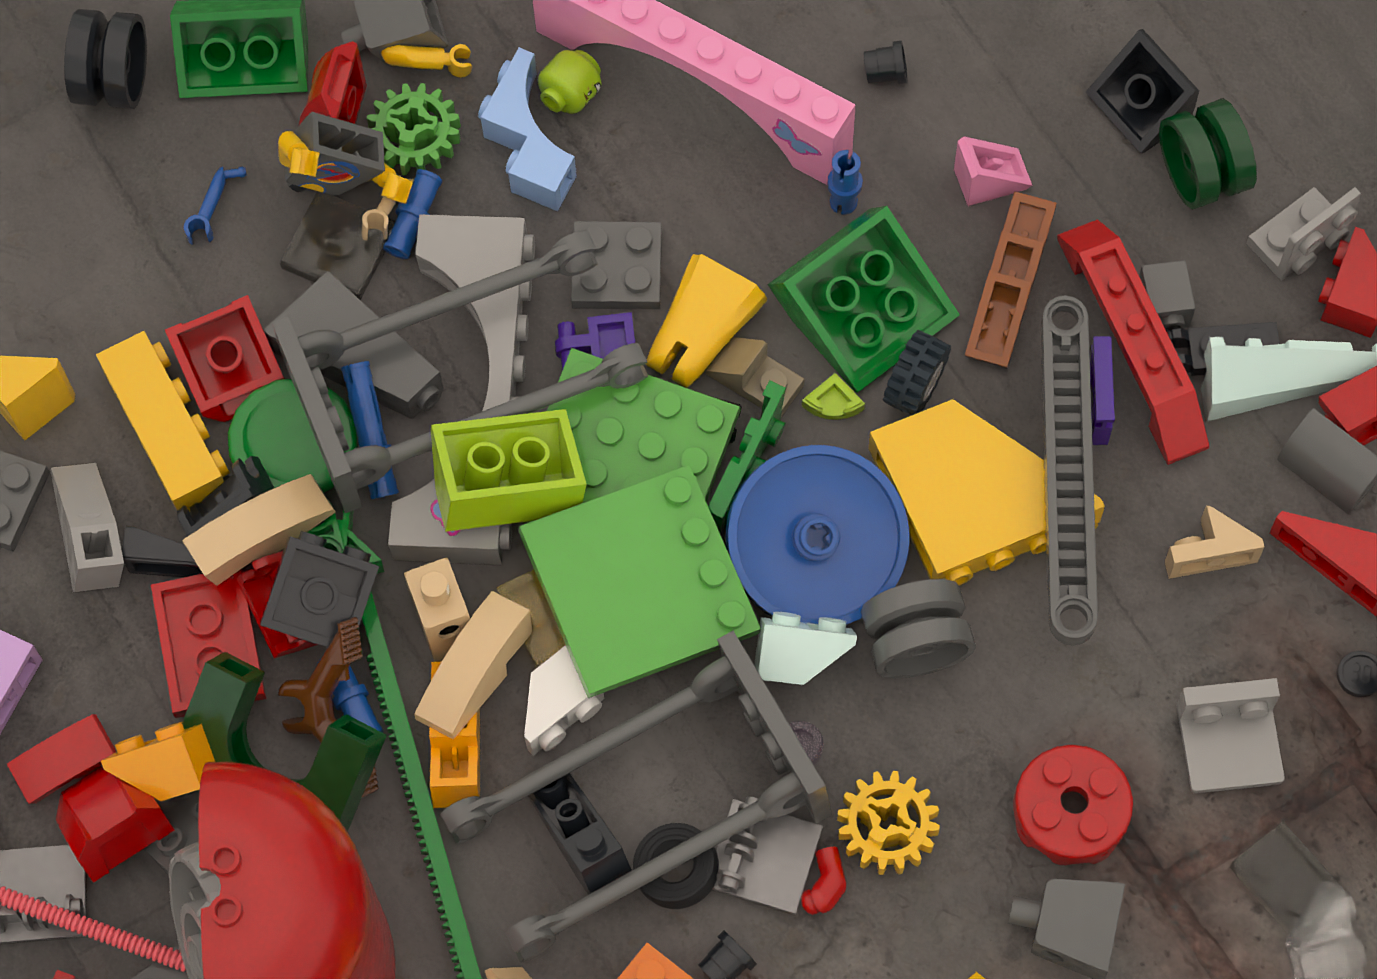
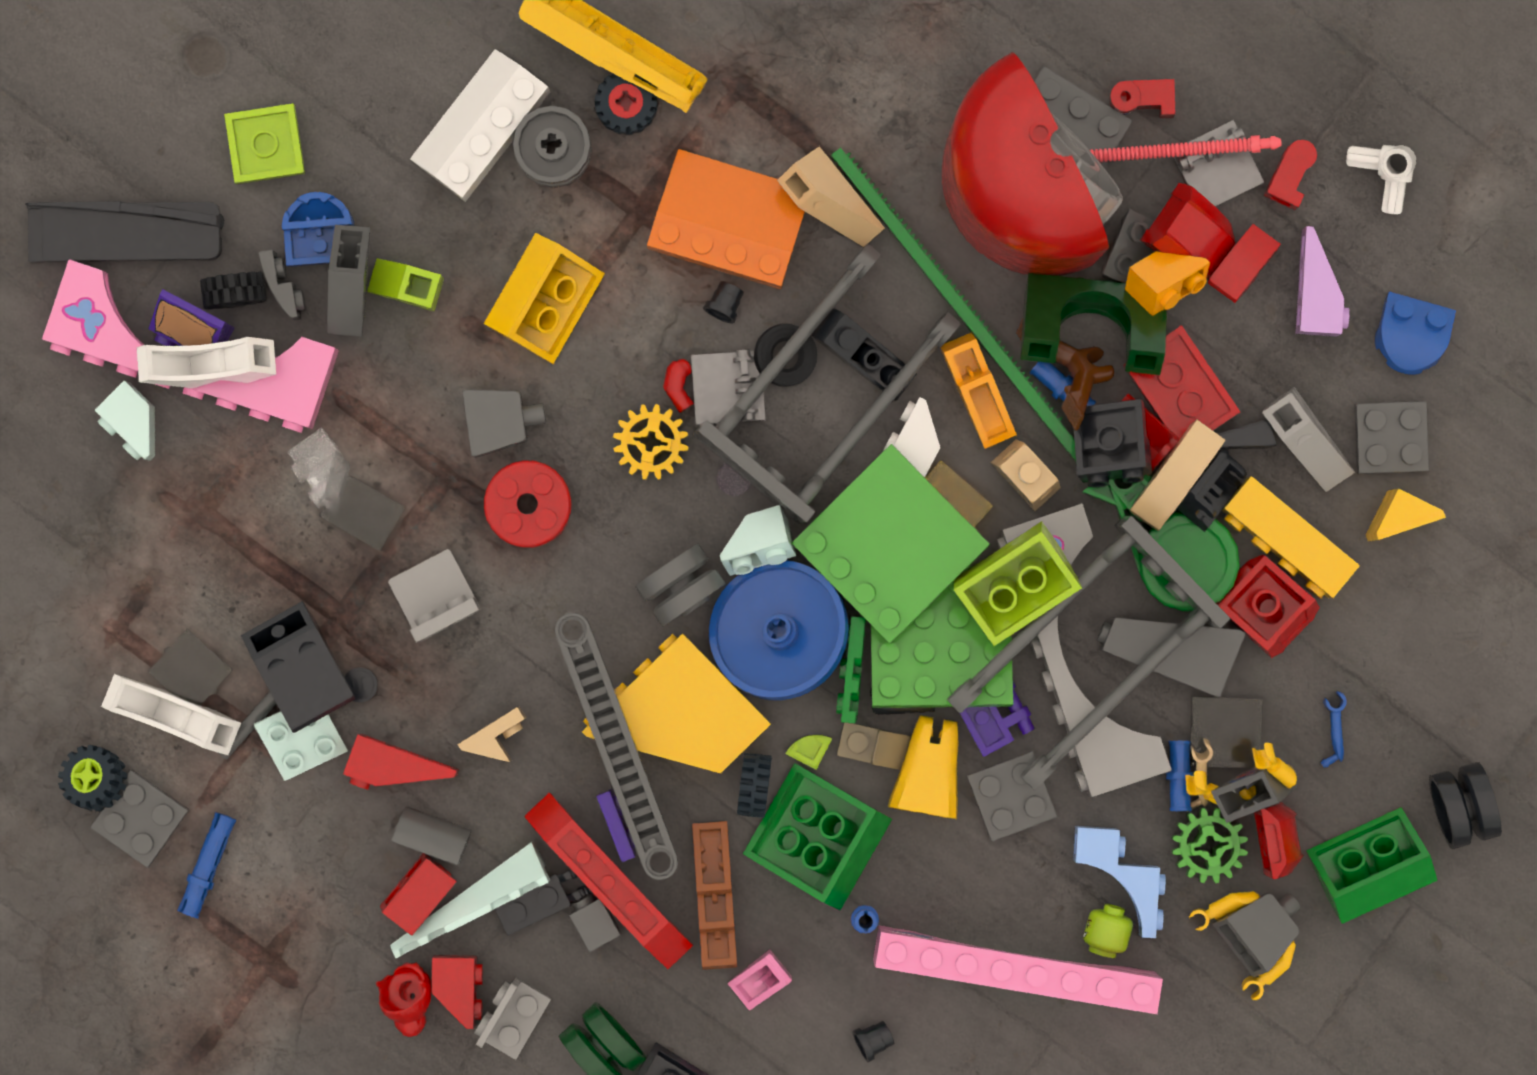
camera: 155 degrees right, 20 degrees up
blue pin [341,361,399,499] -> none
tan slope [414,591,532,739] -> none

